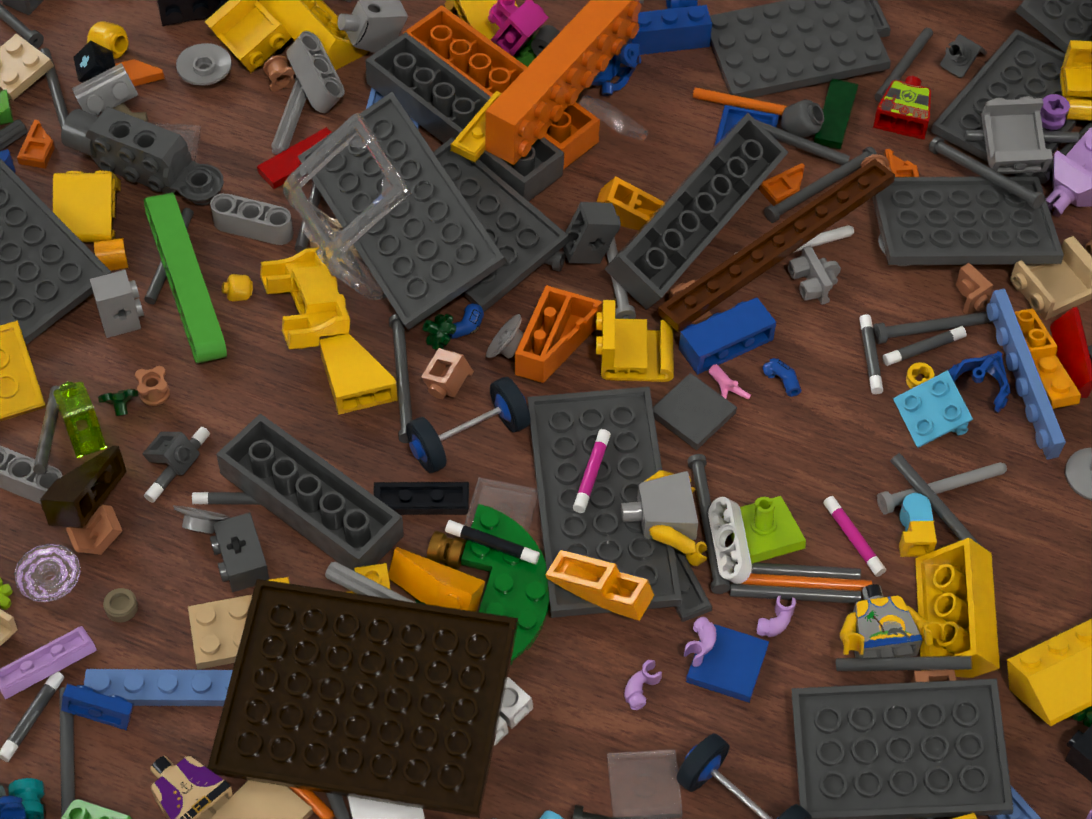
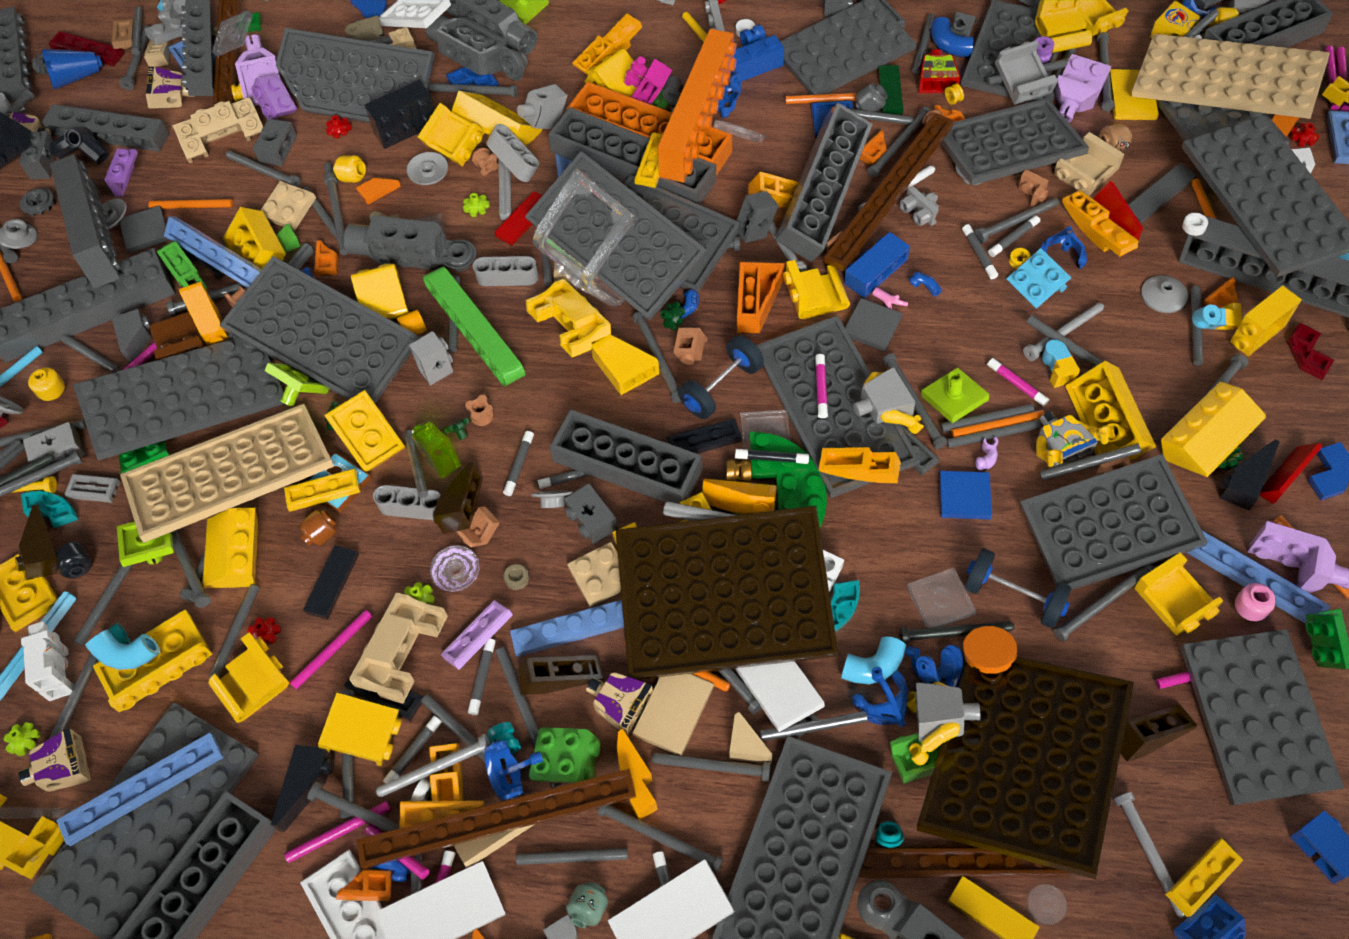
camera: 10 degrees left, 5 degrees up
blue plate [61,684,133,730] -> none
light grey brick [72,63,139,116] -> none
black brick [73,40,115,83] -> none
dark grey bracket [142,432,200,475] -> none
yellow piece [222,274,253,302] -> none
light grey piece [486,314,524,359] -> none
lavender arm [624,660,662,710] -> none
lavender arm [684,617,717,667] -> none
white beam [708,497,752,584] -> none
dark grey bar [929,136,1045,209] -> none
medium blue plate [986,289,1066,459] -> none
none -> dark grey bar [324,163,348,255]
none -> lime plant [463,193,490,217]
none -> dark brown slope [516,655,604,695]
none -> teal tile [831,580,860,632]
none -> blue cylinder [931,17,973,58]
none -> yellow bush [945,83,964,105]

